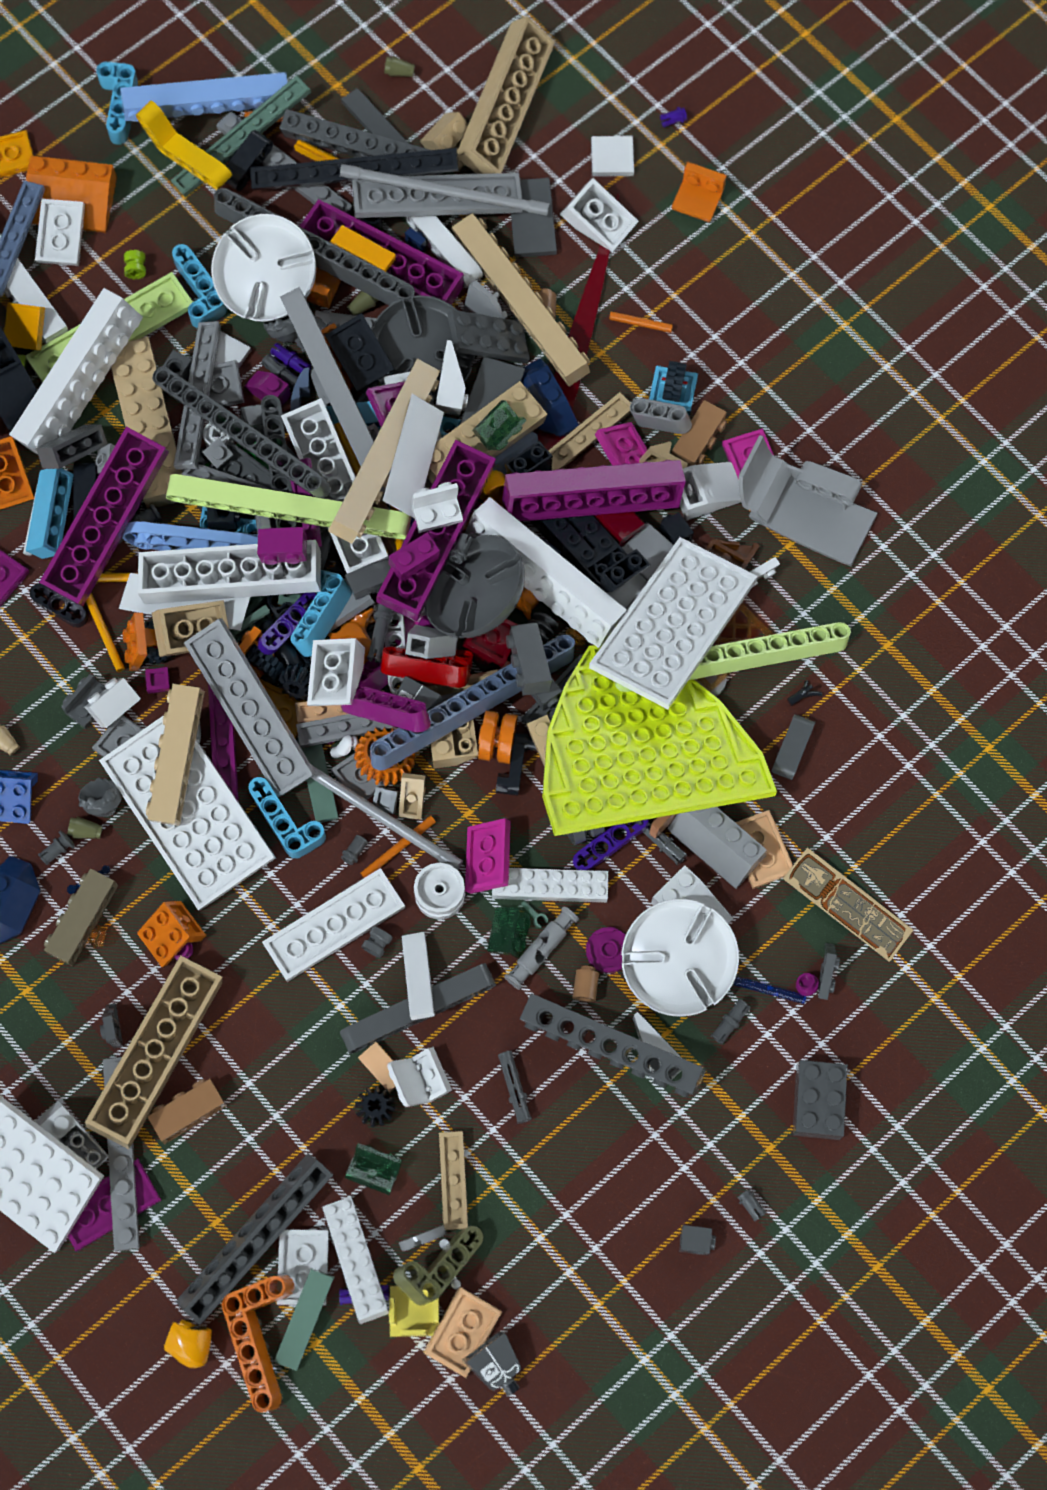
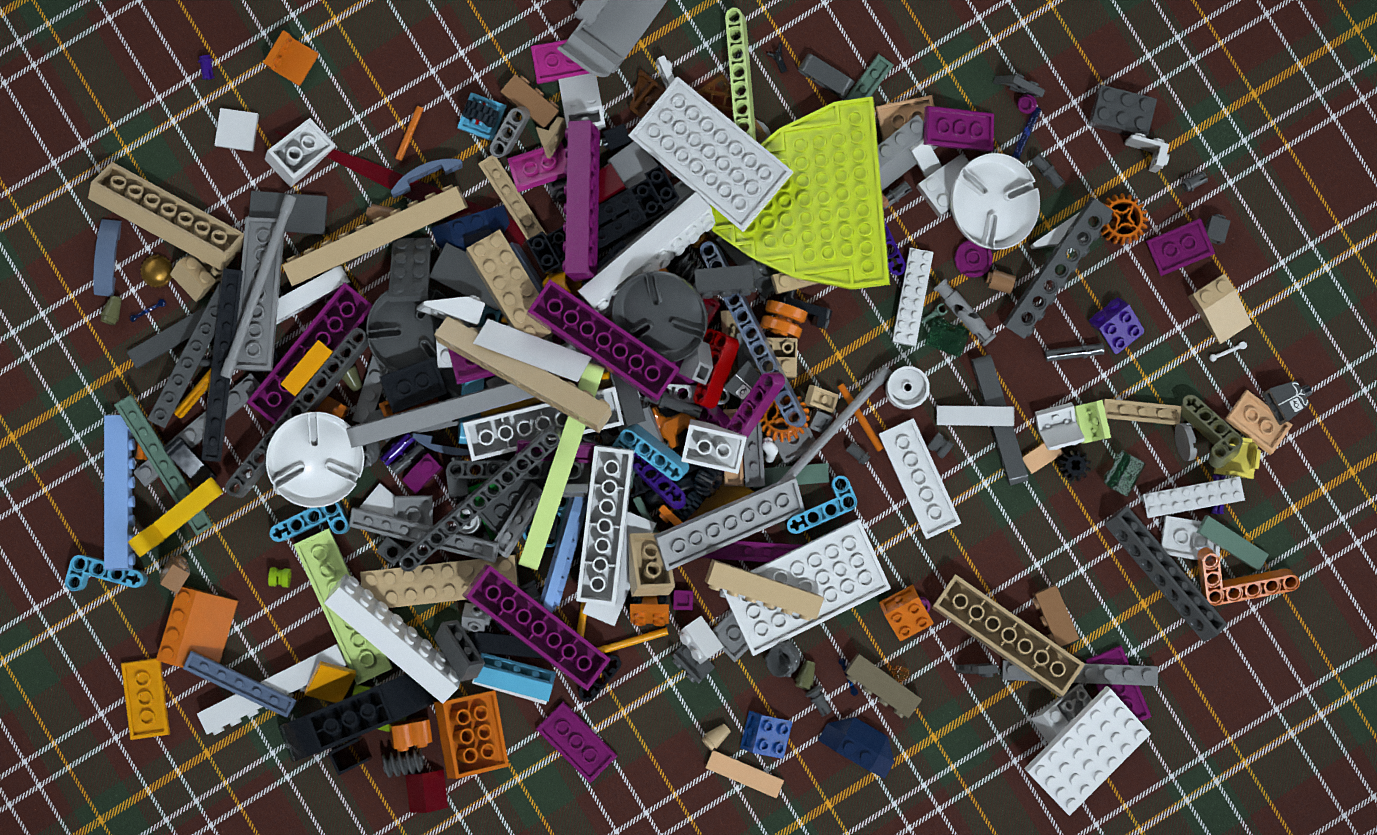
camera: 80 degrees left, 15 degrees up
white plate [35,199,85,266] -> none
light orange piece [164,1319,212,1368] -> none
light grey plate [203,438,234,470] -> none
magenta brick [257,527,307,565] -> none
magenta brick [388,532,440,582] -> none
dark blue plate [405,227,427,253] -> none
white bracket [412,482,463,533] -> none
dark grey pin [450,533,473,564] -> none
light grey slope [463,280,508,319] -> none
dark pink plate [465,818,510,894] -> none
clear green bracket [472,400,527,450] -> none
sticker [783,848,913,962] -> none
none -> sand blue slope [93,219,122,297]
none -> clear blue hinge [129,299,166,322]
none -> pearl gold hat [140,255,173,288]
none -> medium nougat brick [159,554,190,594]
none -> sand blue slope [391,159,463,199]
none -> sand green tile [844,54,894,100]
none -> white tile [909,138,942,178]
none -> magenta tile [923,106,994,152]
none -> yellowish green bracket [1074,400,1111,444]
none -> dark purple bracket [1088,297,1144,354]
none -> orange gear [1096,193,1149,245]
none -> white bracket [1125,133,1170,173]
none -> magenta tile [1146,218,1216,276]
none -> tan slope [1188,274,1252,345]
none -> white hinge [1209,342,1247,362]

